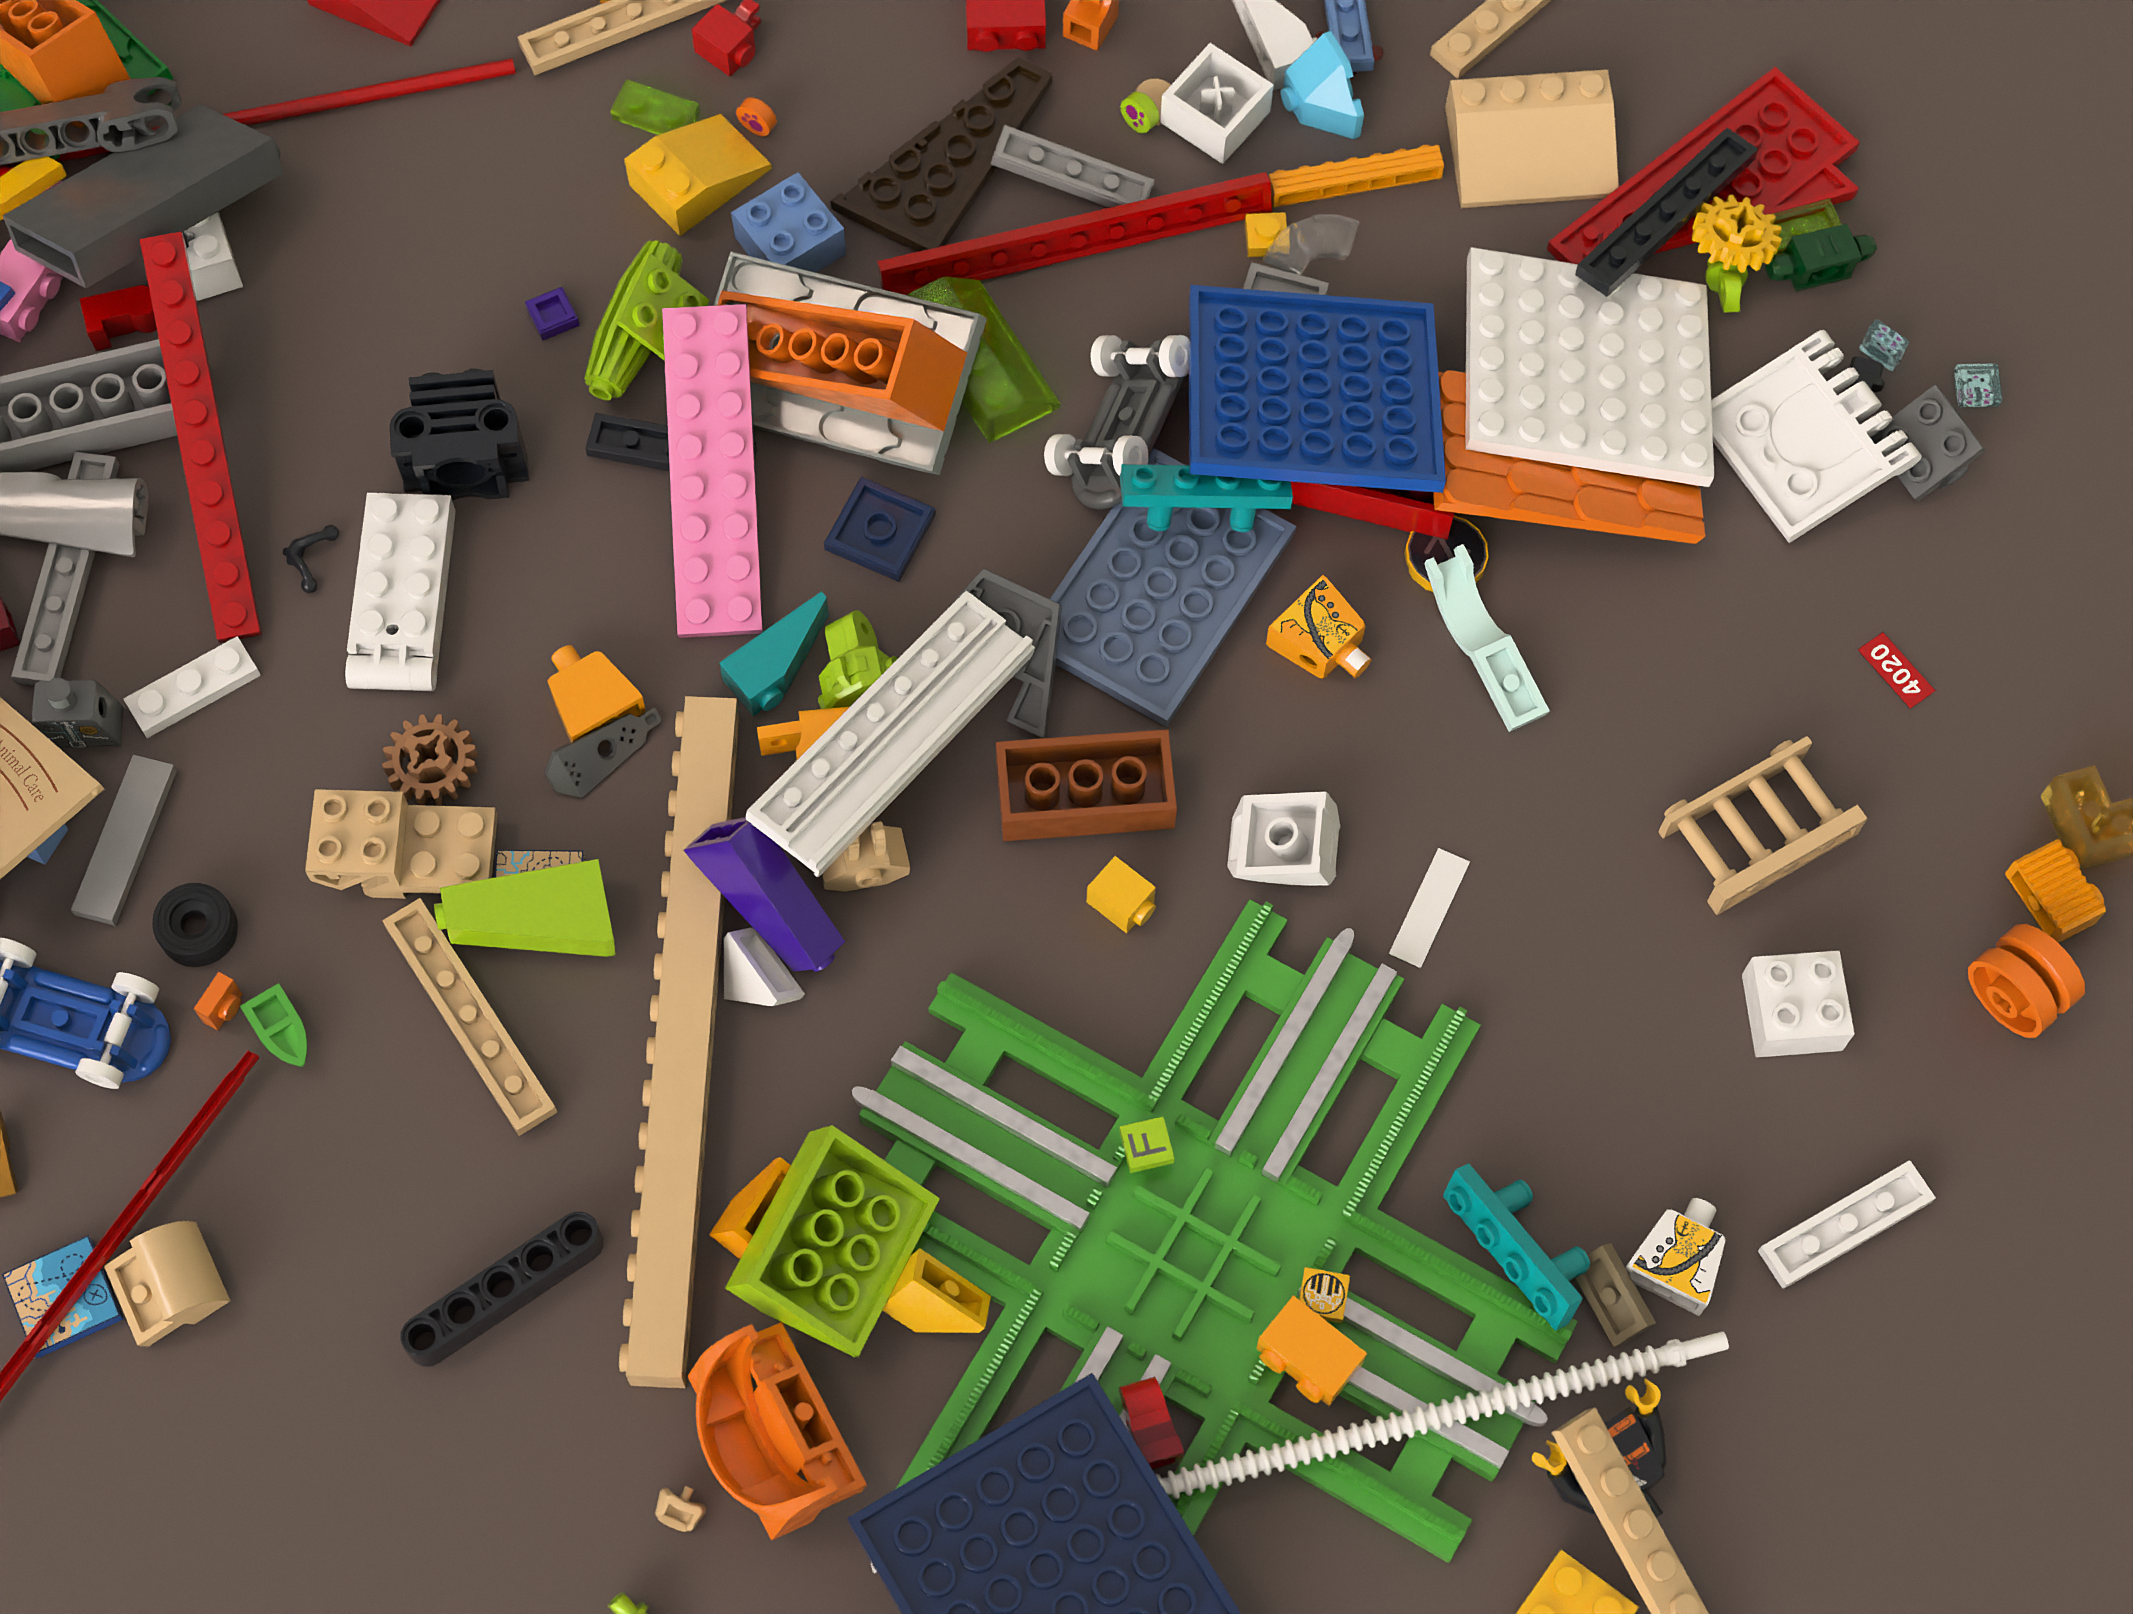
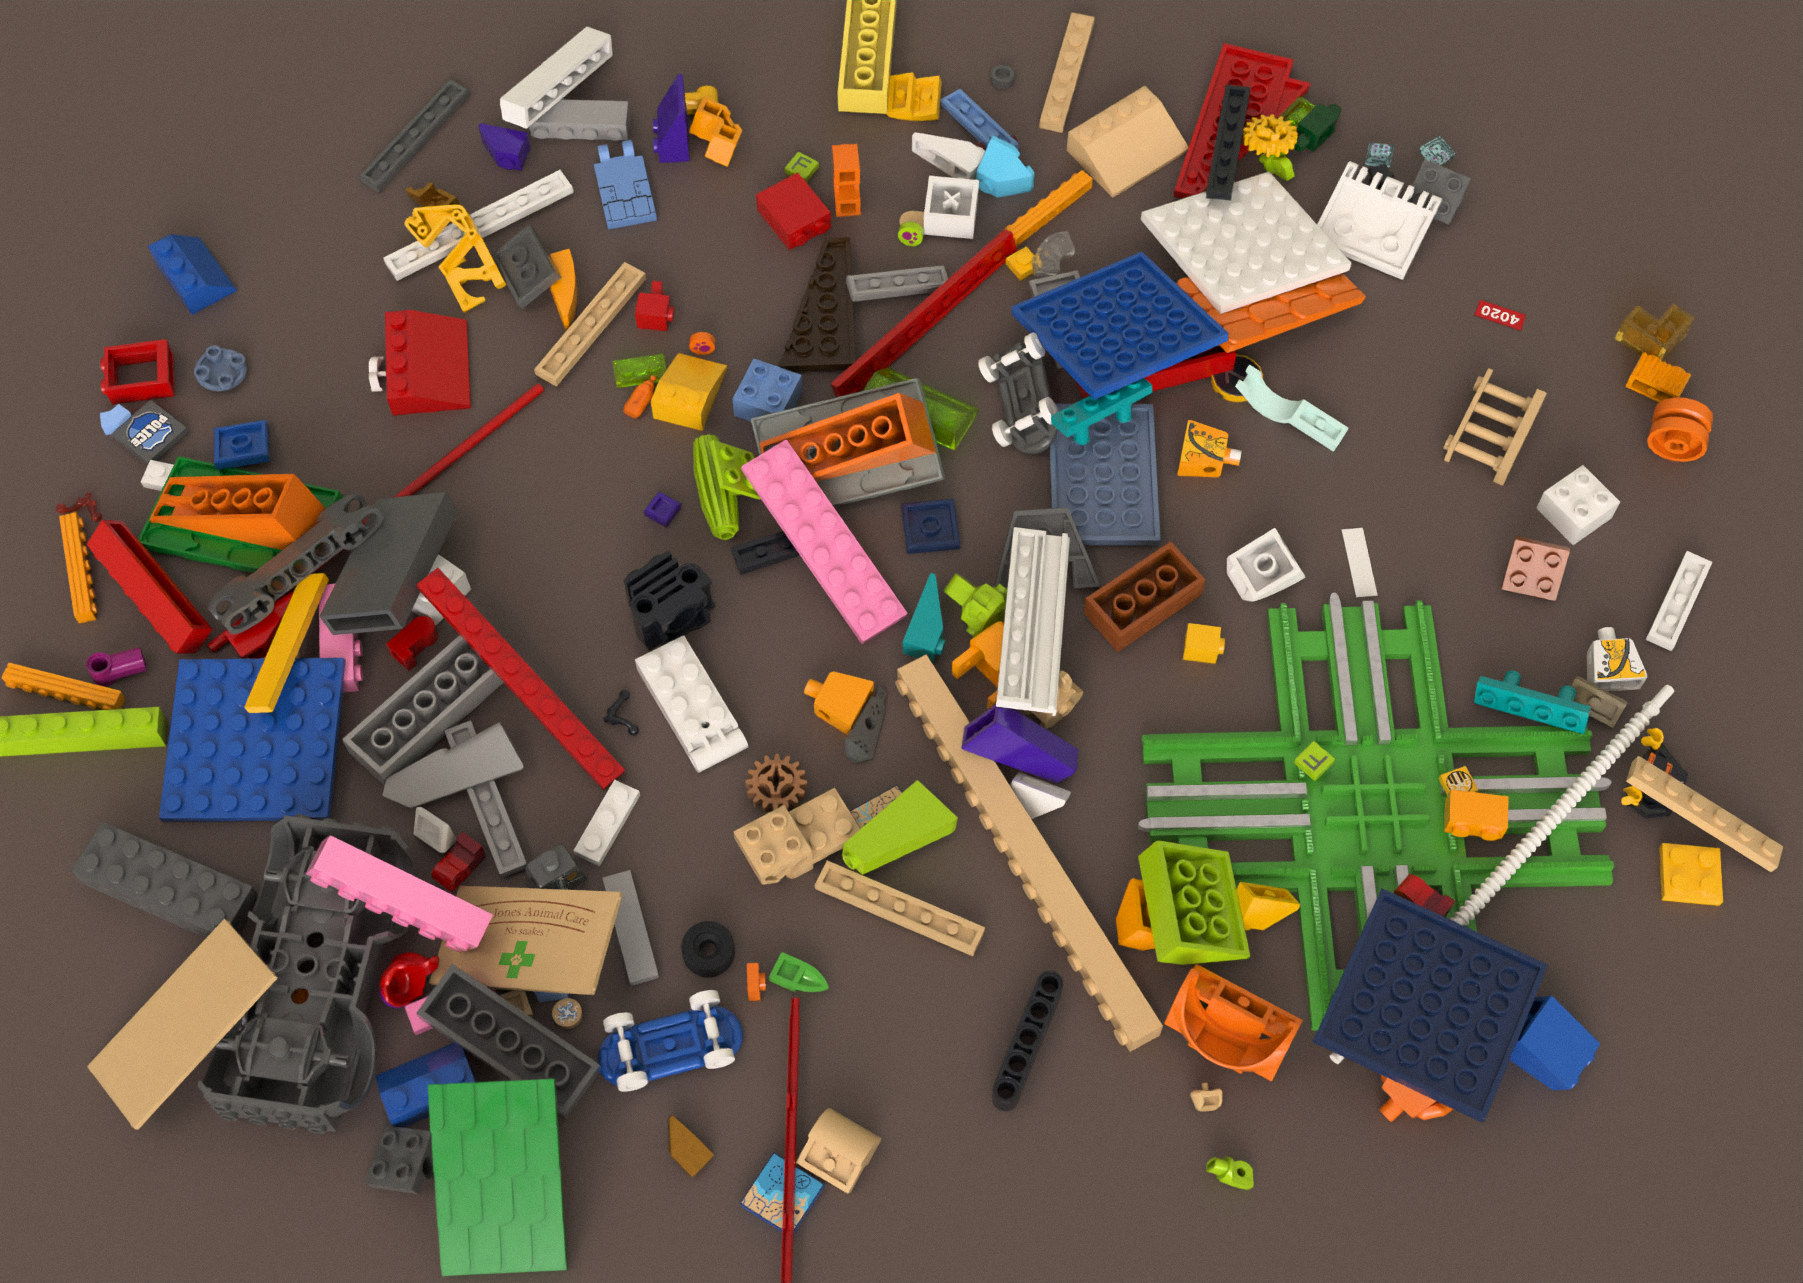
camera: 30 degrees left, 5 degrees down
none -> orange piece [623,375,656,419]
none -> plate [1501,536,1570,601]

